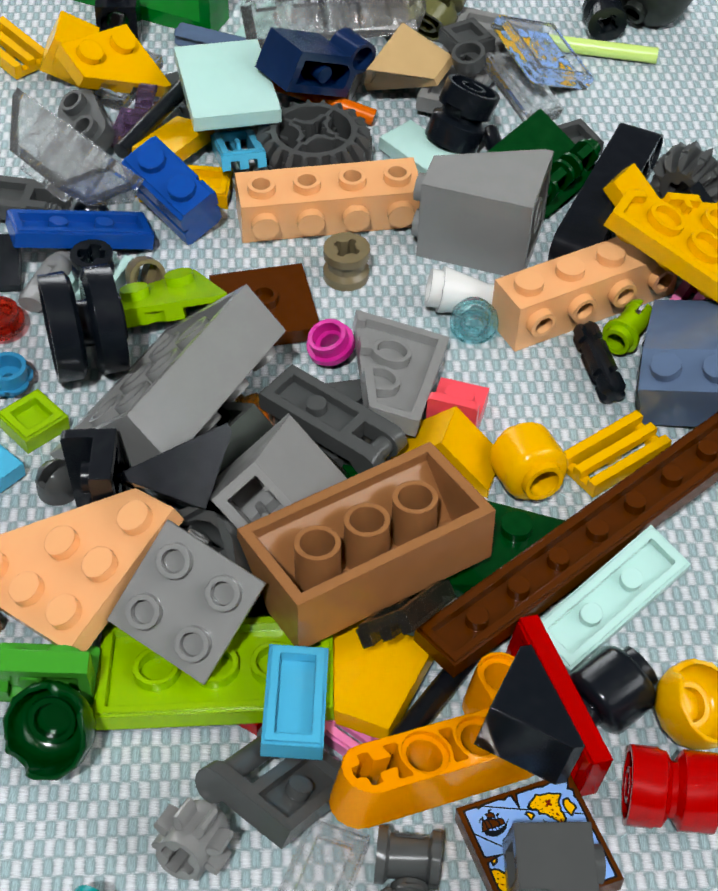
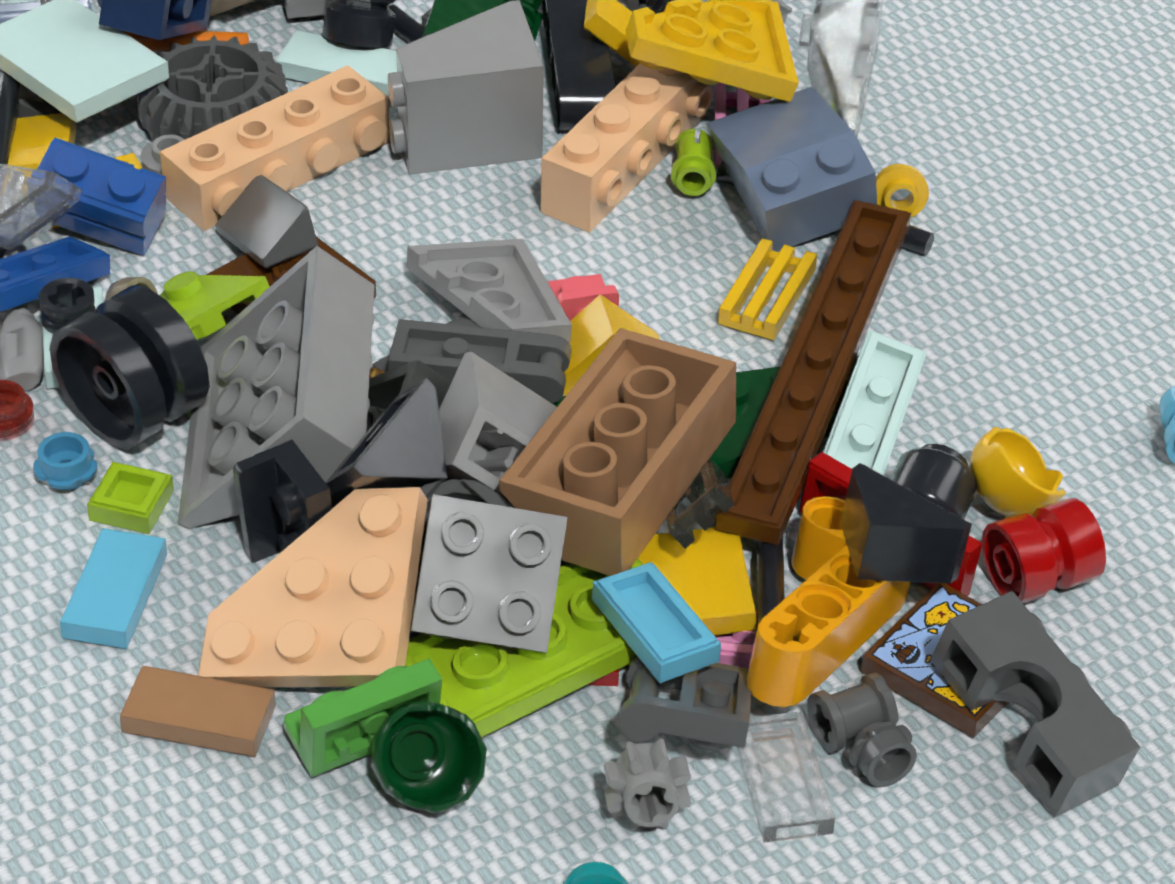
camera: 30 degrees left, 5 degrees down
dark grey hinge [35,458,75,506] -> none
medium azure tile [210,129,267,172] -> none
dark pink plate [306,319,355,366] -> none
dark tan wheel [323,232,370,291] -> none
white cone [424,266,494,313] -> none
clear light blue plate [450,297,498,344] -> none
yellow head [489,422,568,500] -> none
black axle [573,321,626,404] -> none
none -> dark grey slope [215,175,318,268]

